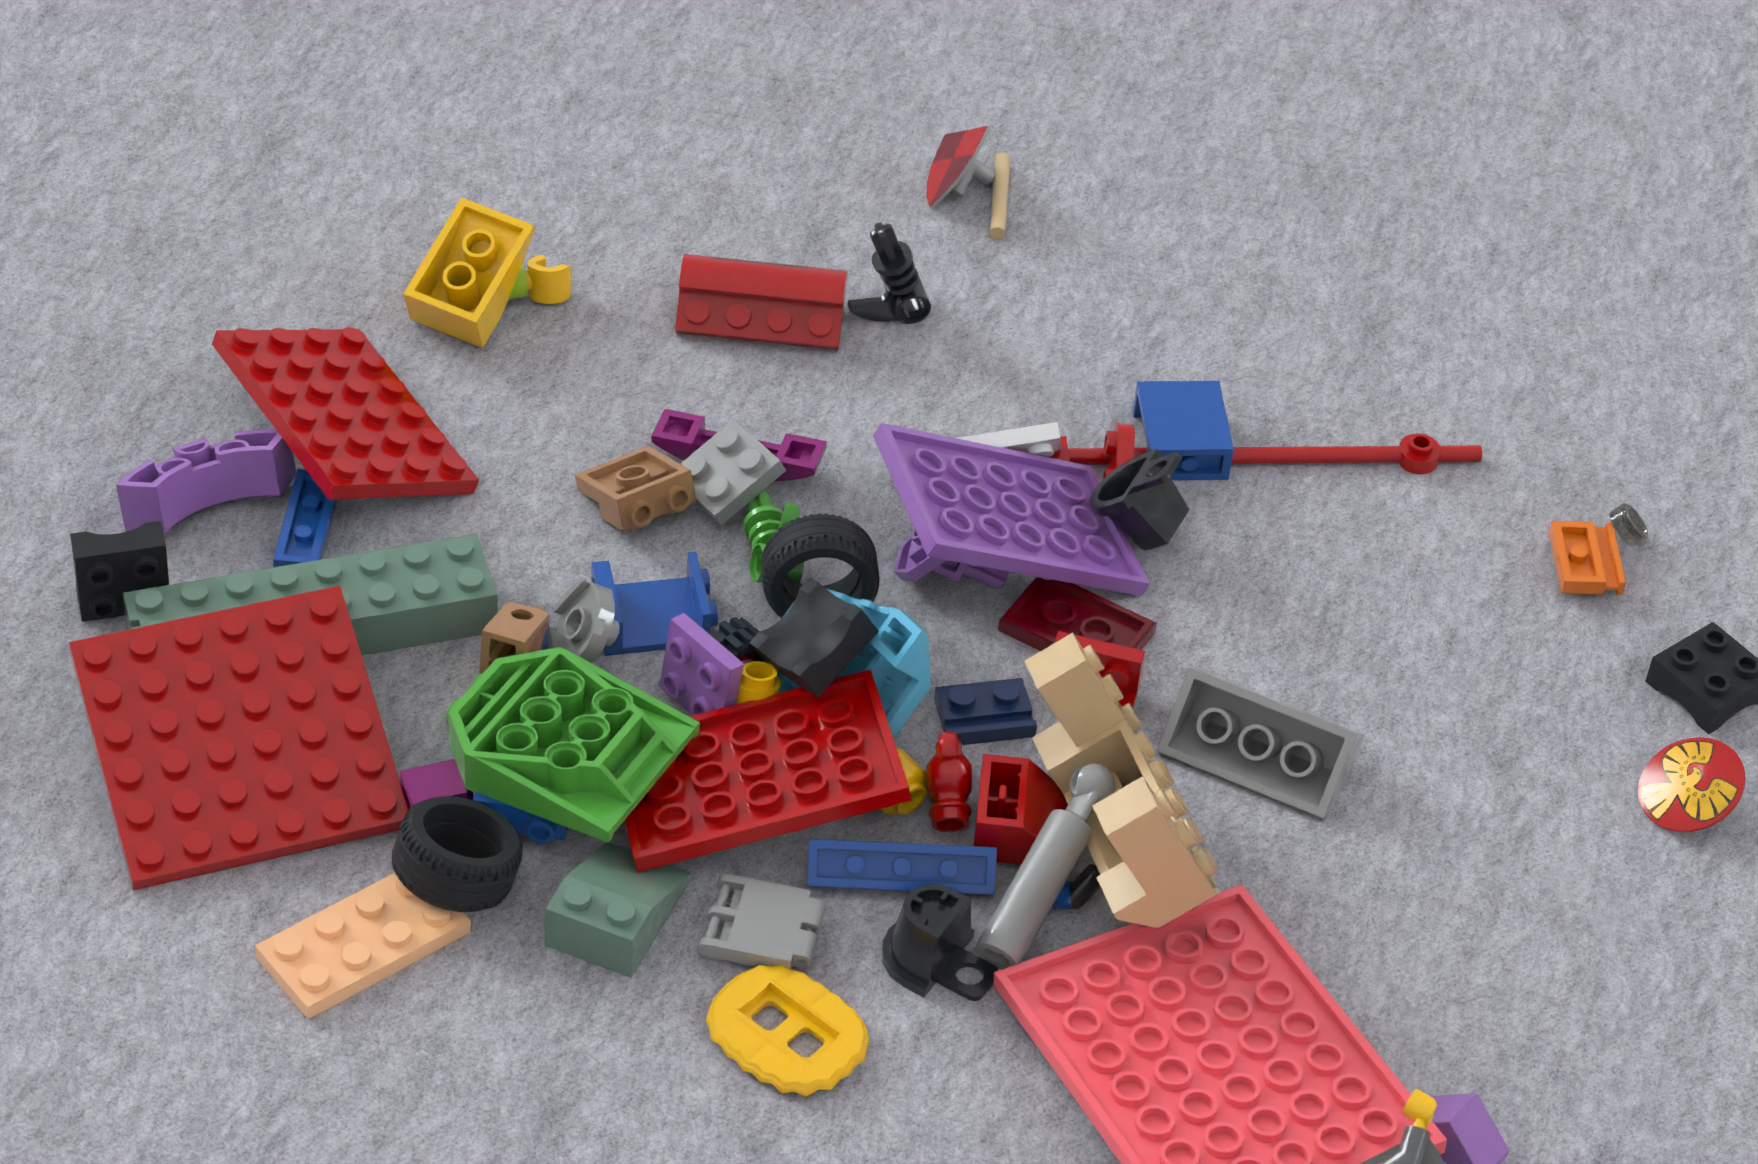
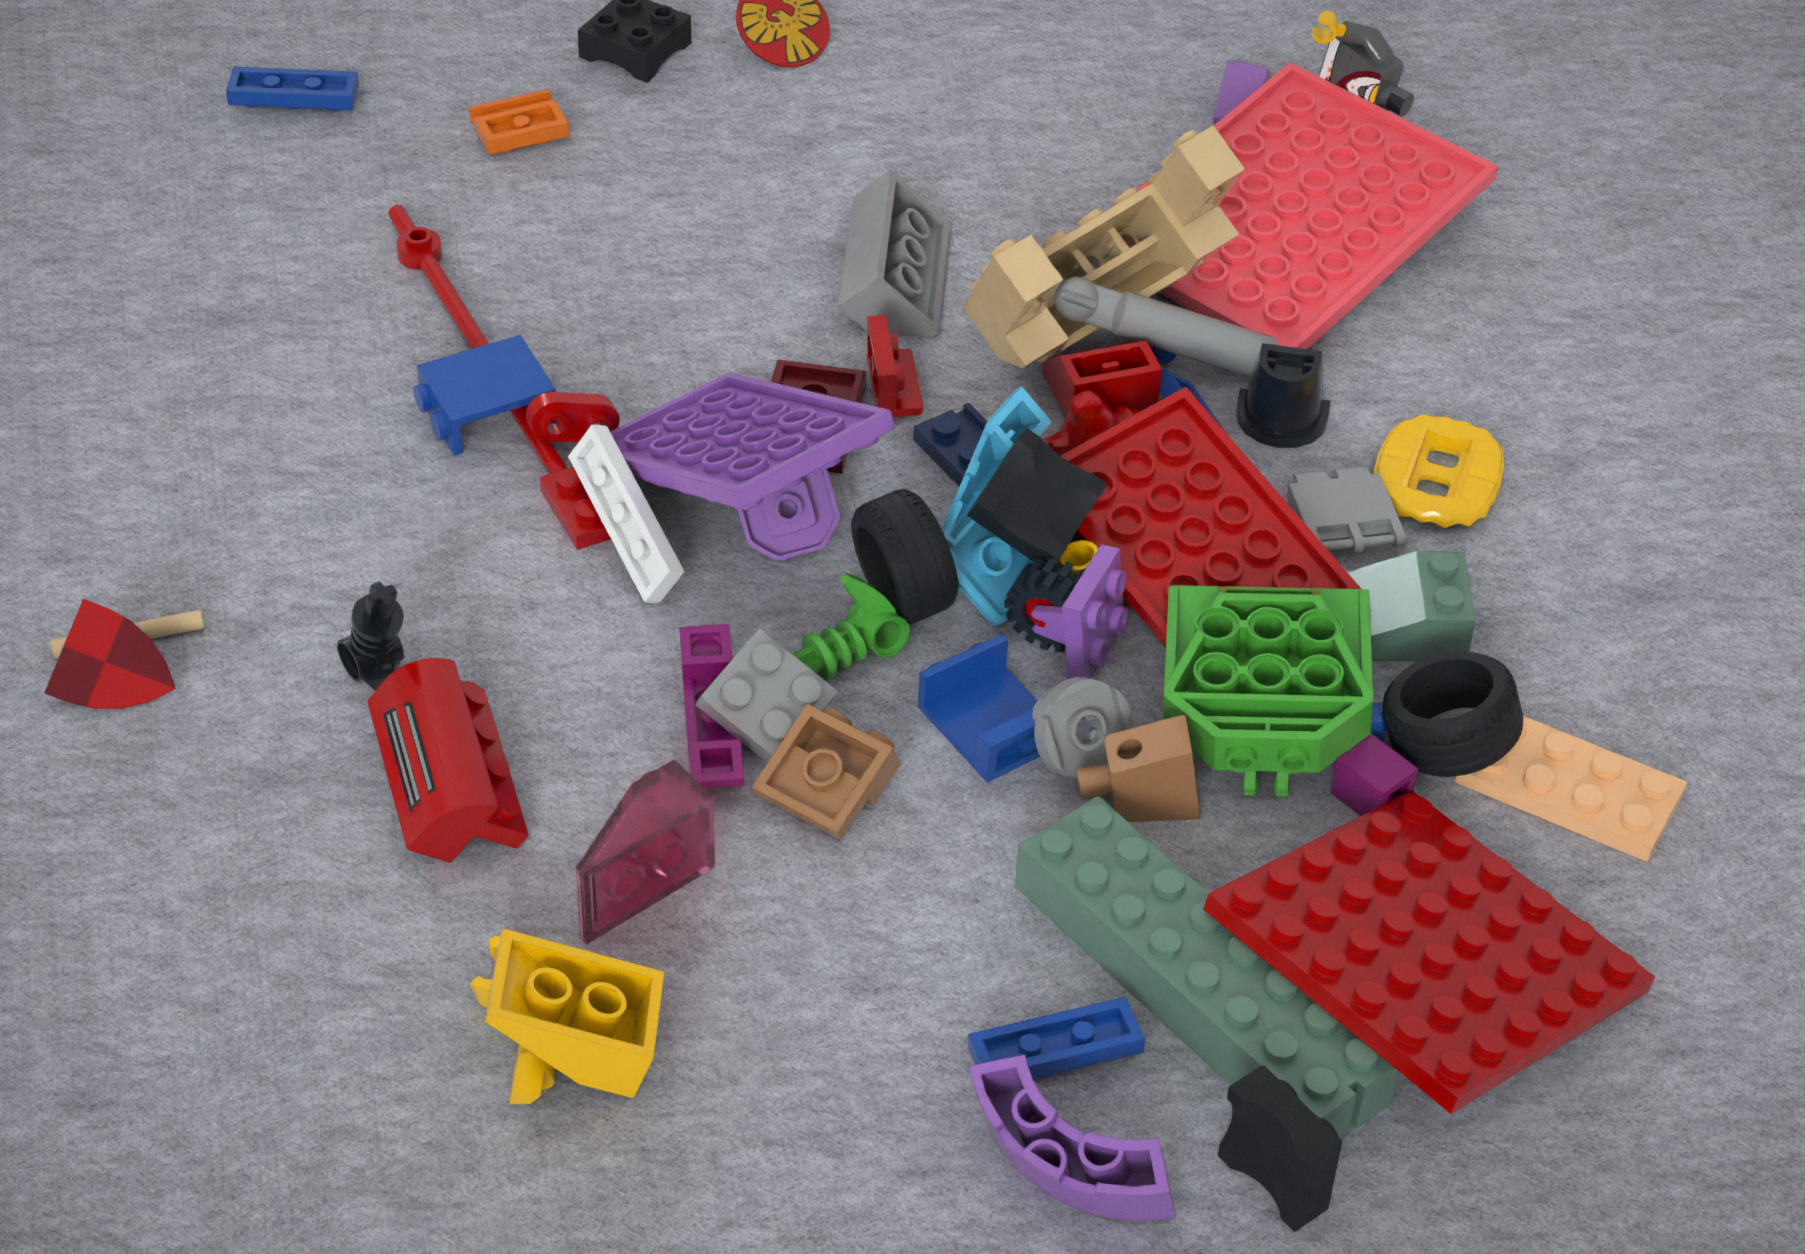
camera: 110 degrees left, 0 degrees up
red plate [212,327,479,500] -> none
black container [1089,449,1190,550] -> none
clear smoke tile [1609,503,1648,547] -> none
none -> blue plate [226,66,359,111]
none -> clear pink slope [576,760,715,944]

